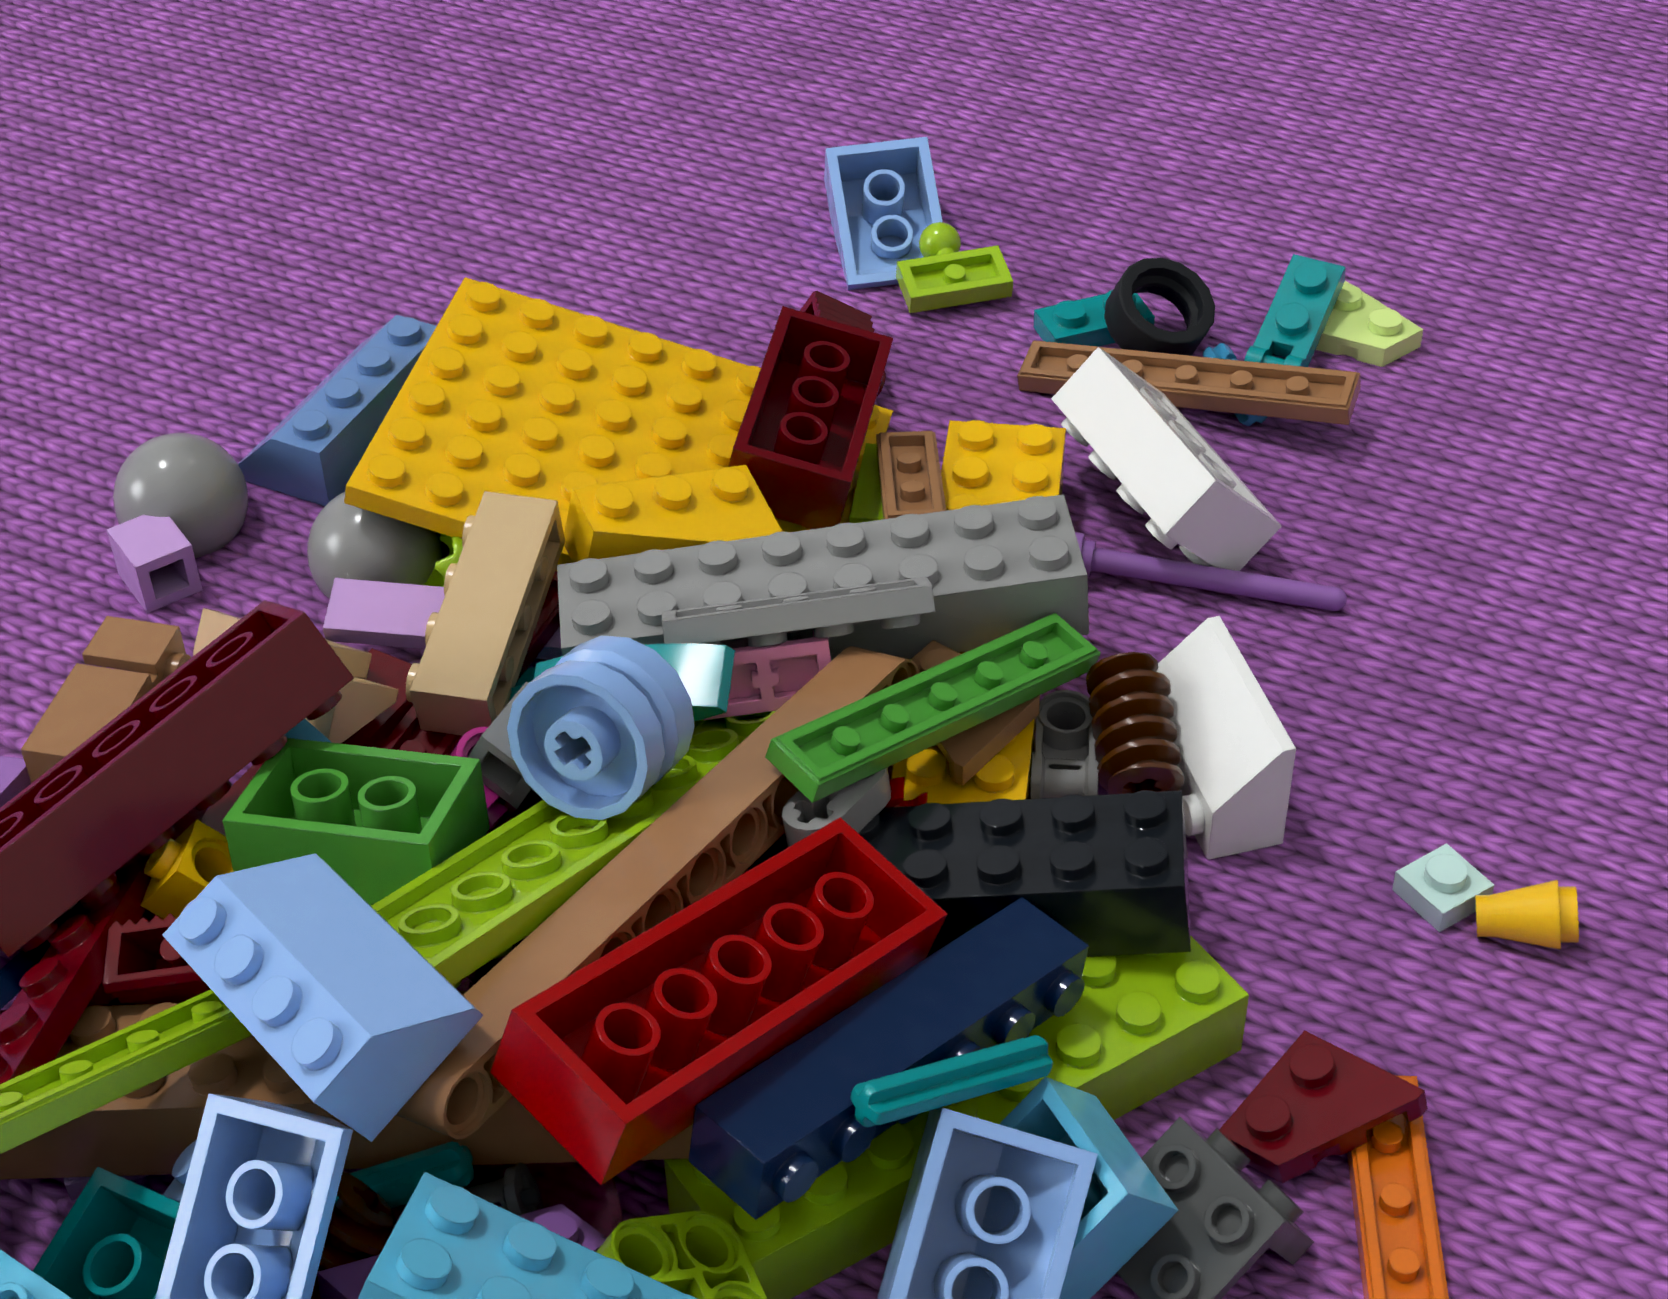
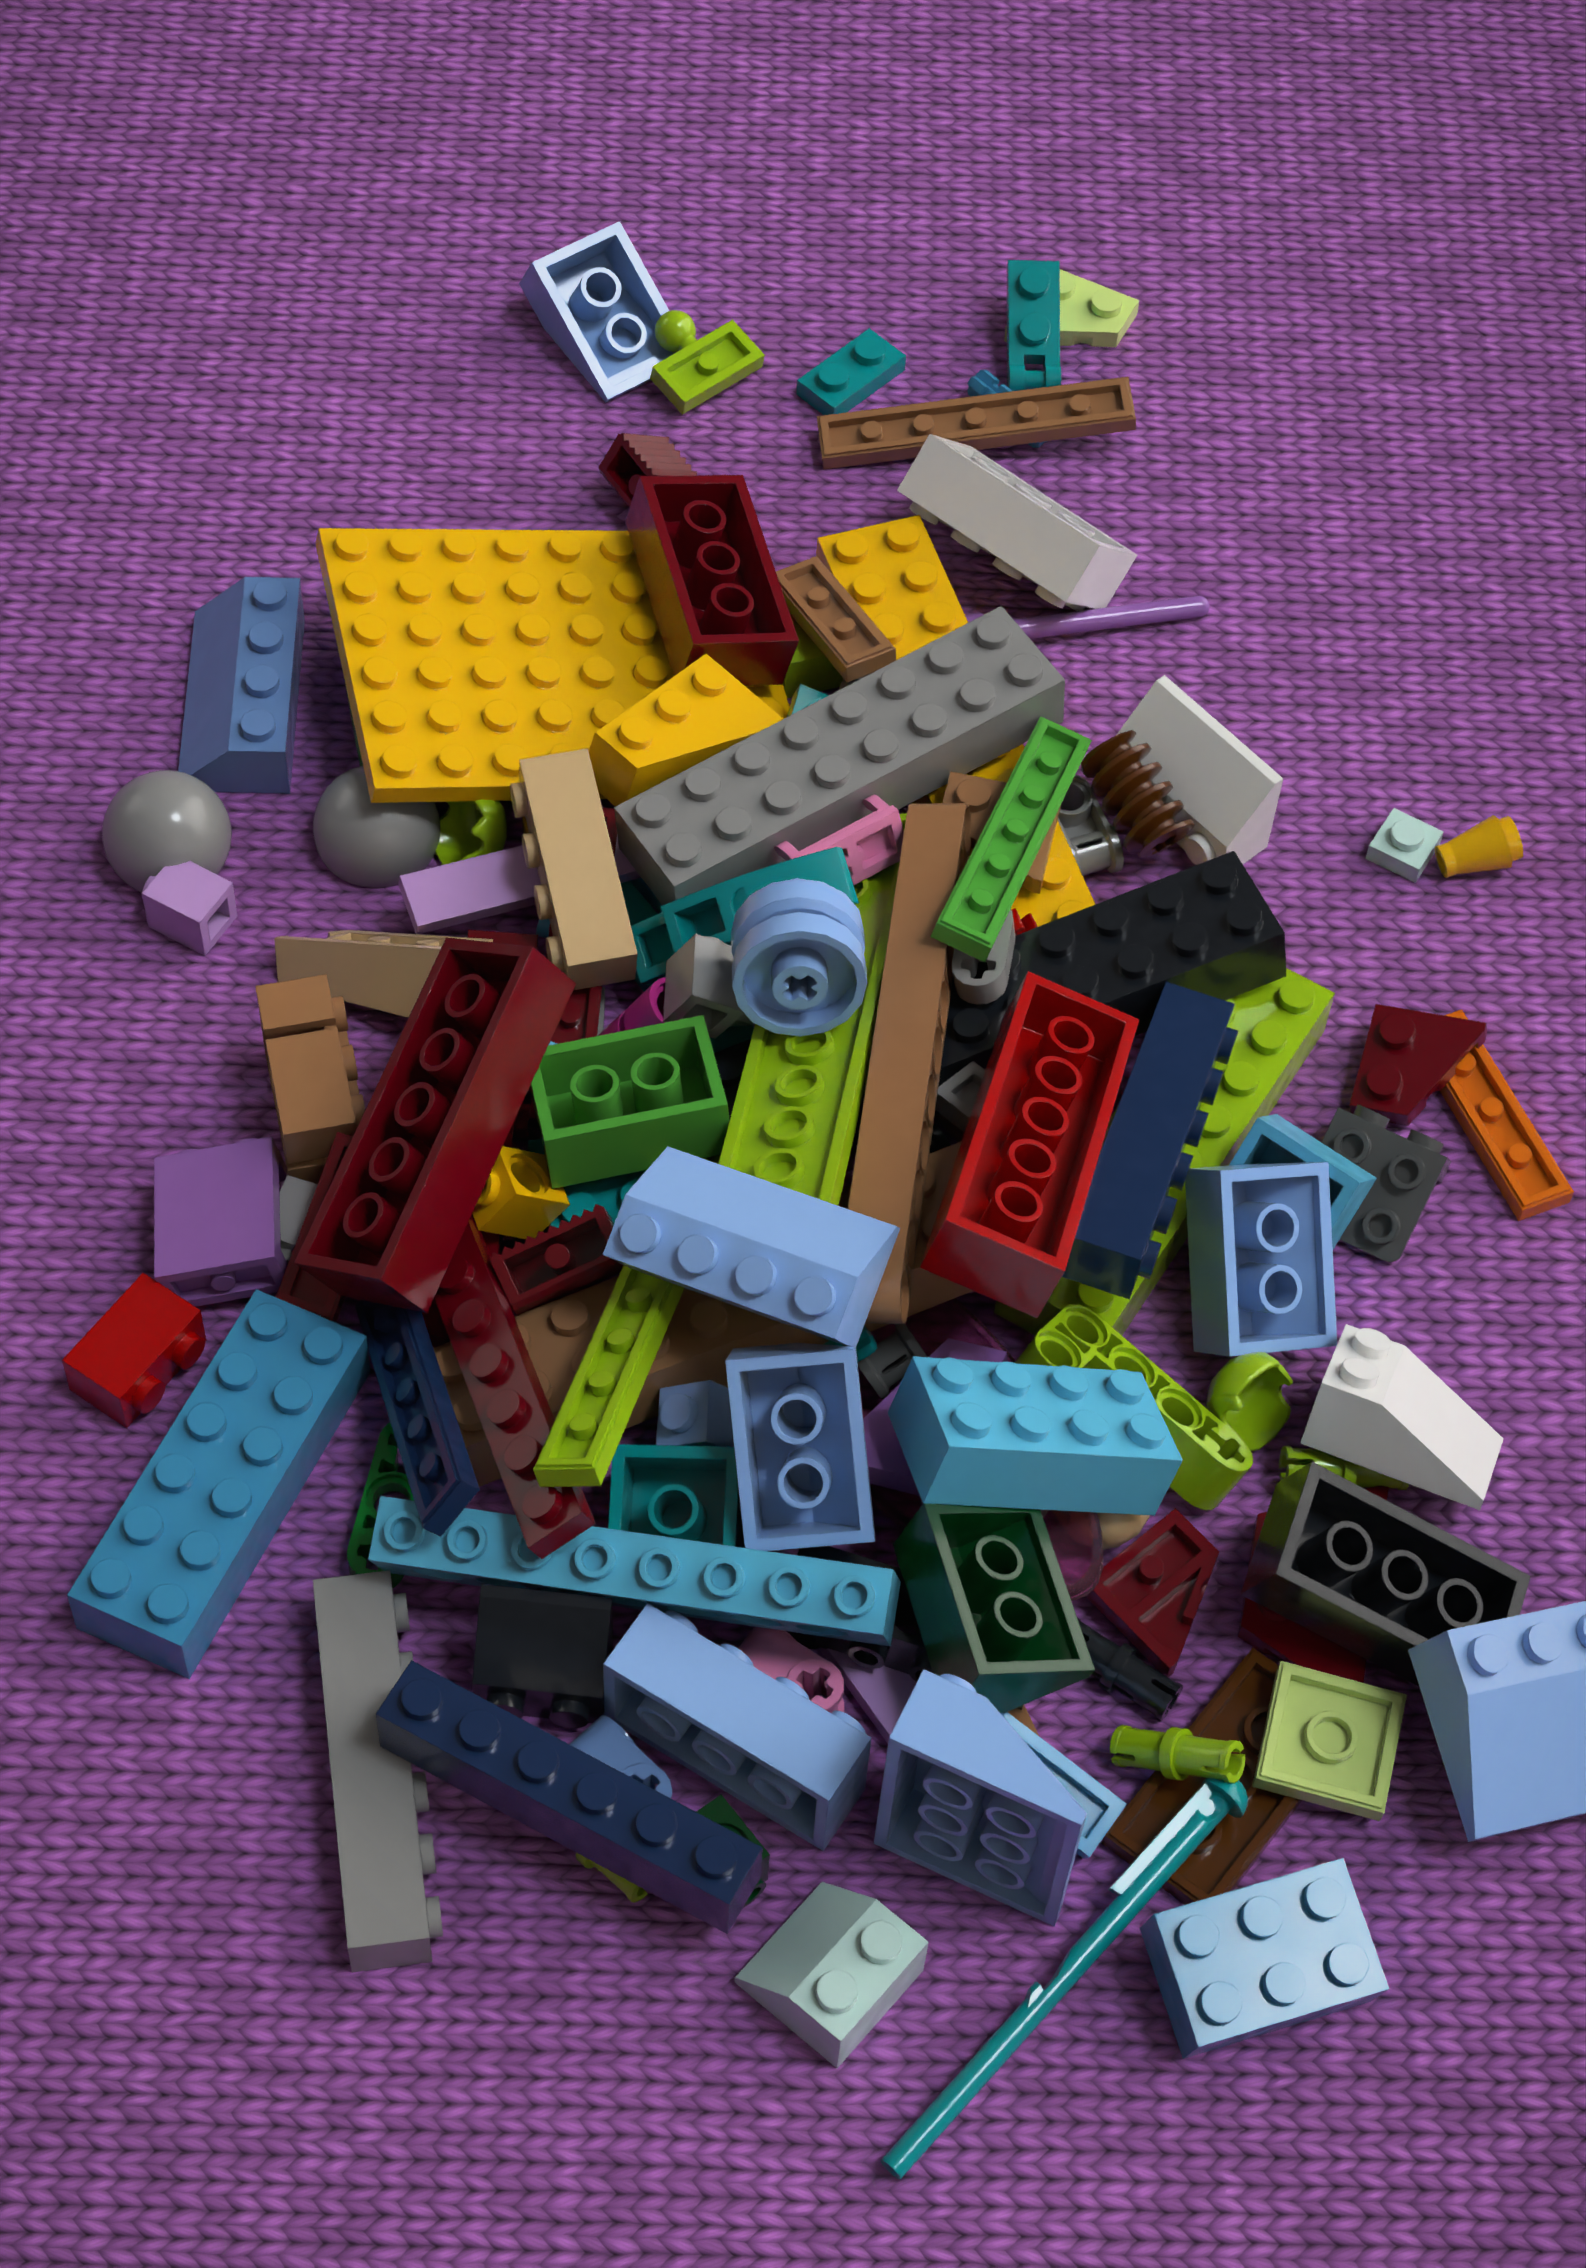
camera: 30 degrees left, 15 degrees up
light grey plate [661,577,935,647] -> none
teal axle [850,1035,1053,1128] -> none
black tyre [1104,258,1215,356] -> none

